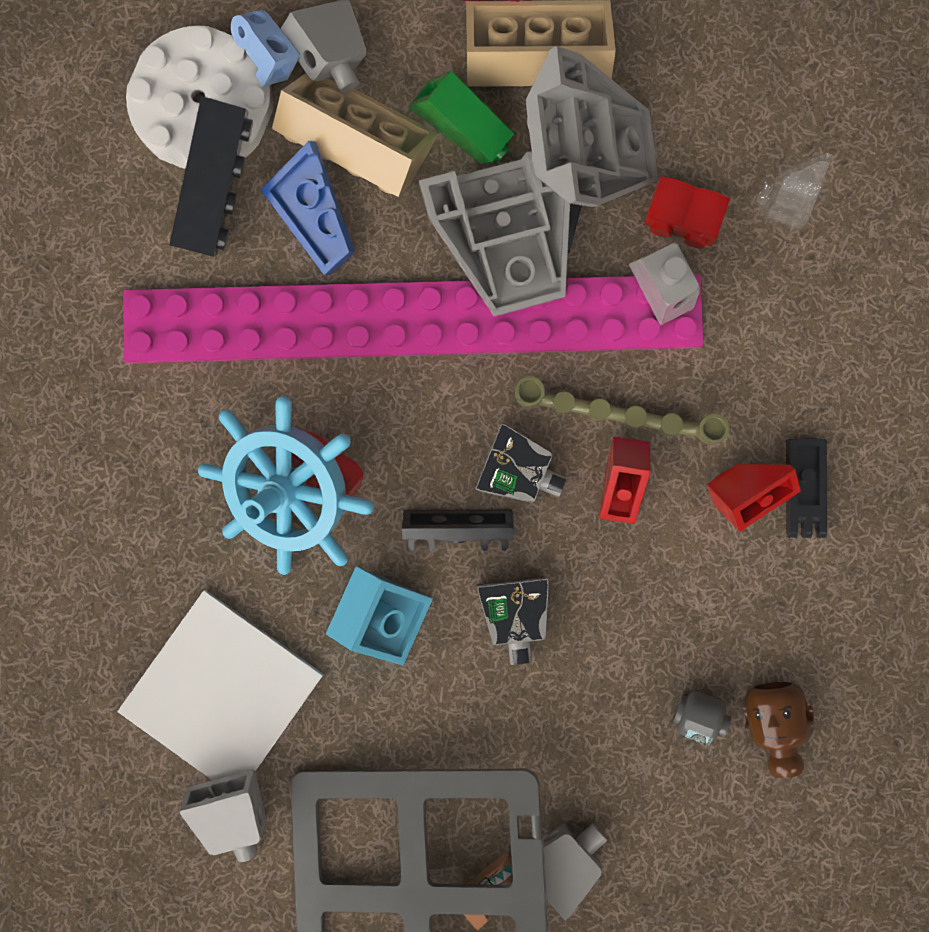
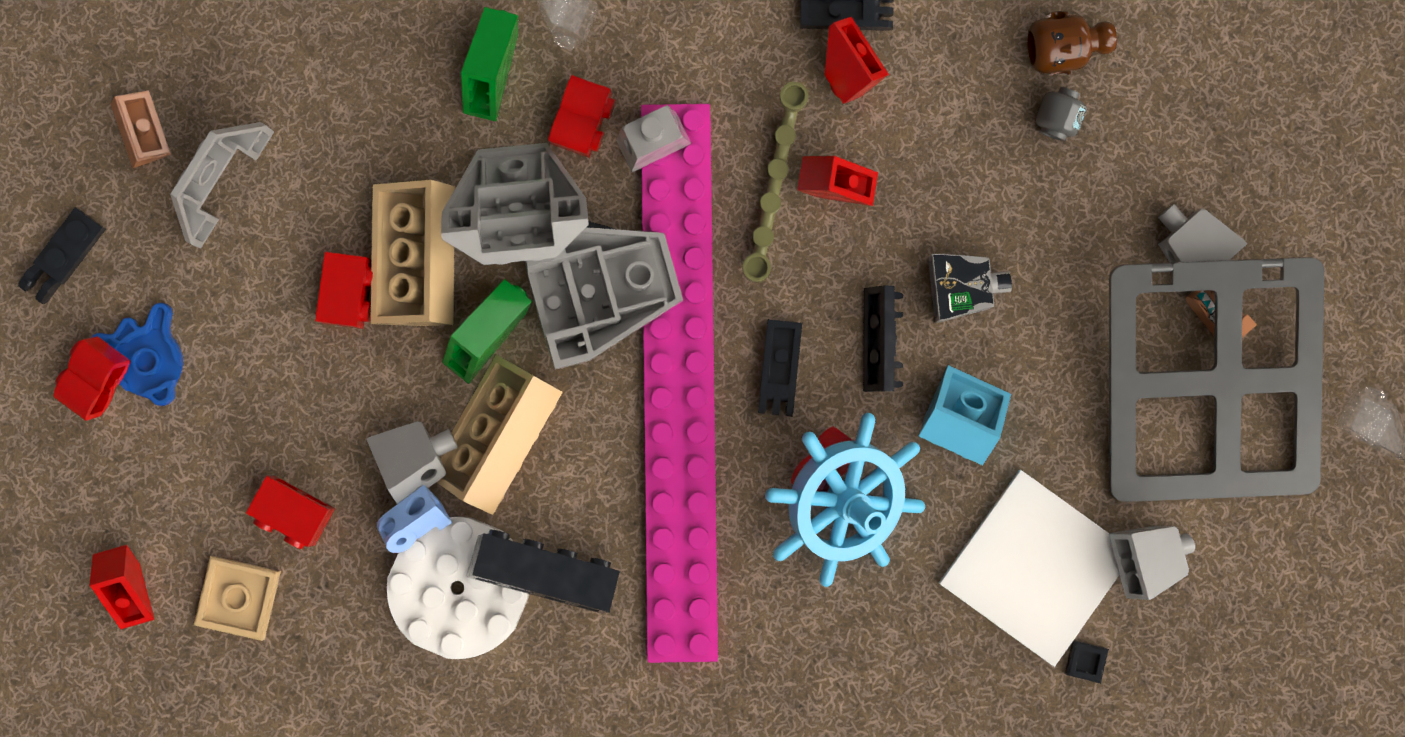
camera: 95 degrees left, 0 degrees up
wing [261,141,355,275] -> none
black torso [475,423,567,503] -> none
none -> green slope [461,7,518,122]
none -> black hinge [758,319,802,417]
none -> black tile [1065,640,1109,684]

